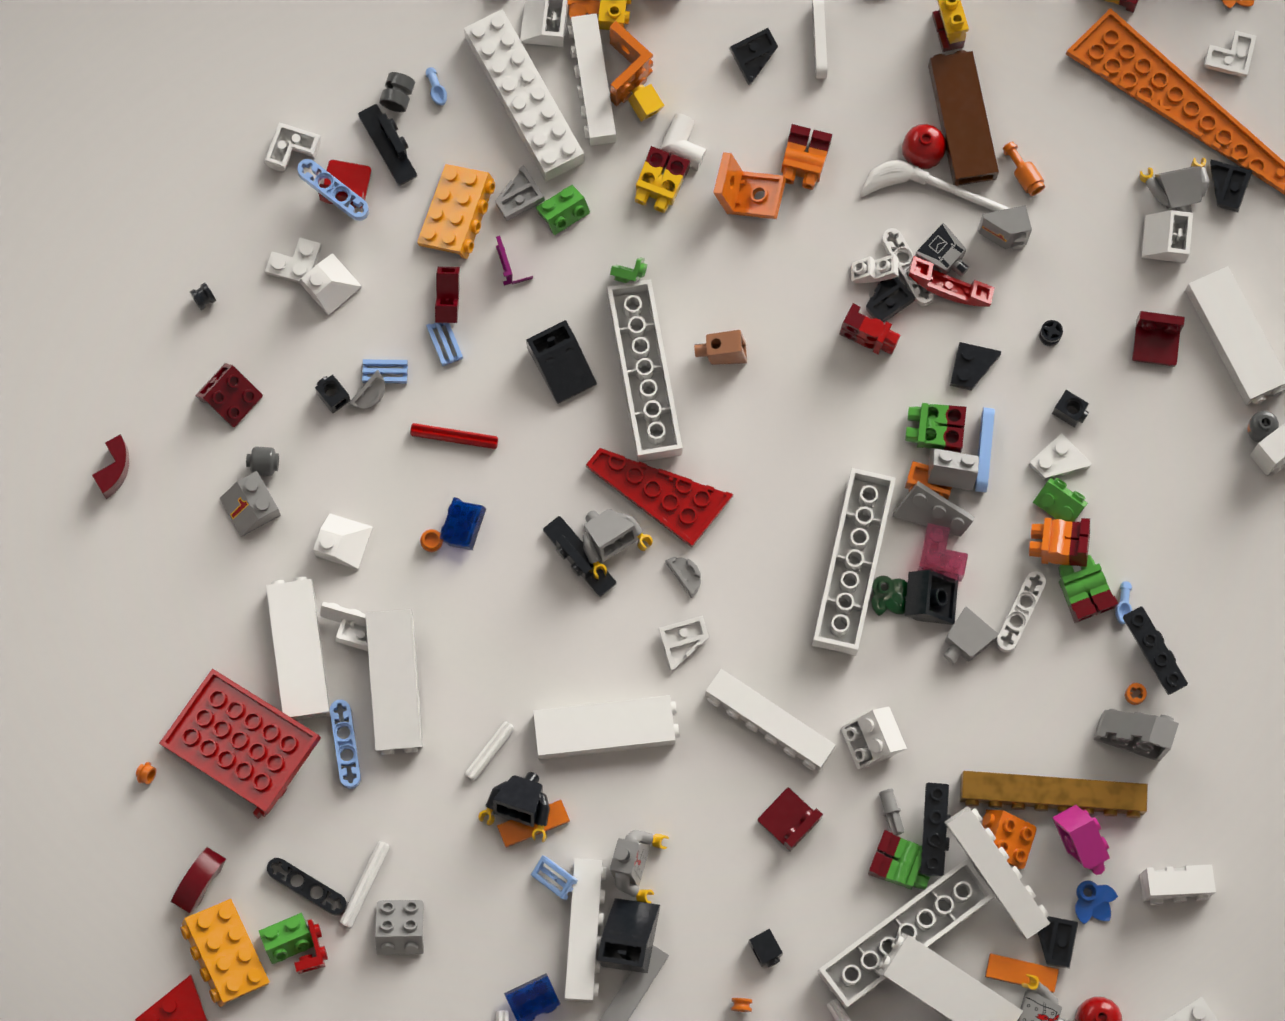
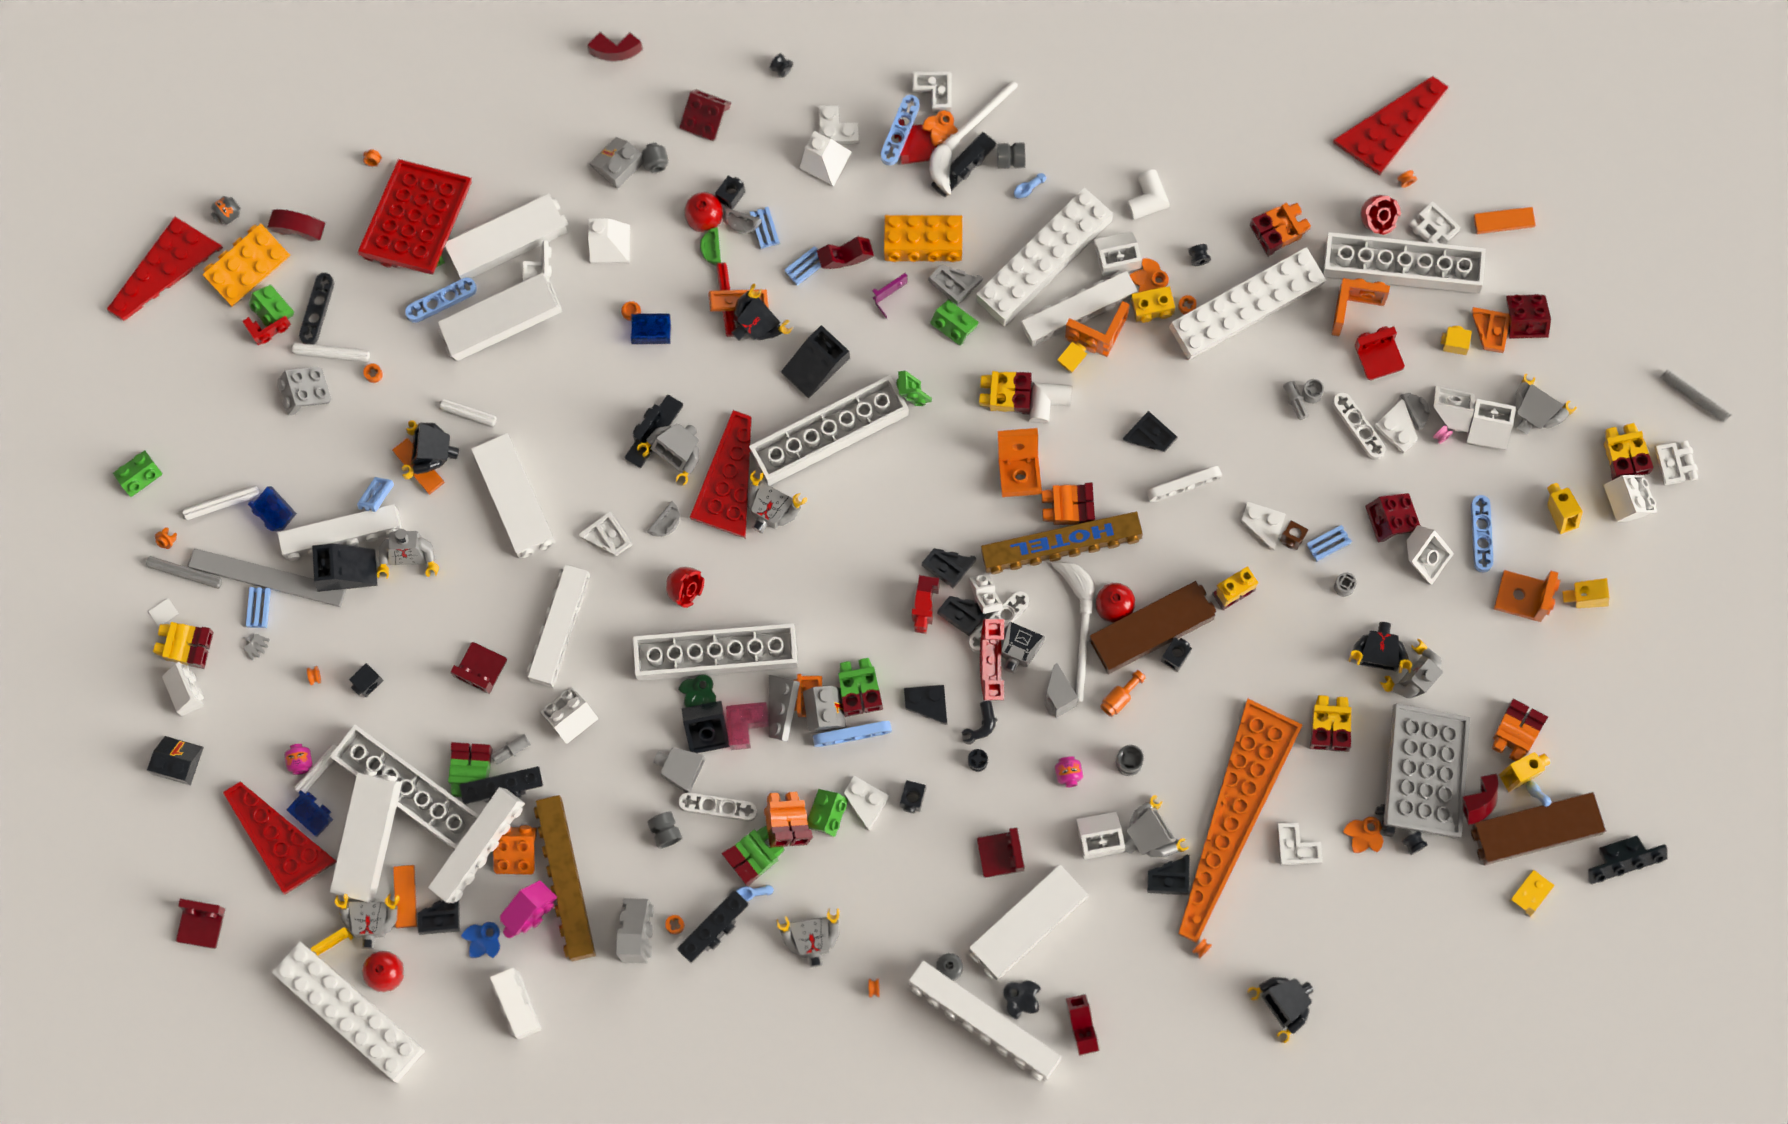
camera: 80 degrees right, 0 degrees up
nougat torso [694,330,747,365] -> none
none -> dark grey head [211,196,241,225]
none -> orange bush [363,363,383,383]
none -> dark grey wheel [647,811,682,849]
none -> red cylinder [666,567,705,608]
none -> red cylinder [684,192,723,232]
none -> bright green tile [700,227,721,265]
none -> orange tile [708,289,769,312]
none -> black torso [731,284,793,341]
none -> light grey torso [748,470,807,533]
none -> light grey torso [776,908,840,968]
none -> orange bush [868,978,880,998]
none -> black wing [921,548,977,589]
none -> orange plate [922,110,958,146]
none -> white piece [929,81,1017,195]
none -> black piece [962,701,997,745]
none -> pearl gold brick [981,511,1143,574]
none -> dark pink head [1055,756,1083,788]
none -> dark grey wheel [1116,745,1144,776]
none -> black brick [1161,637,1192,672]

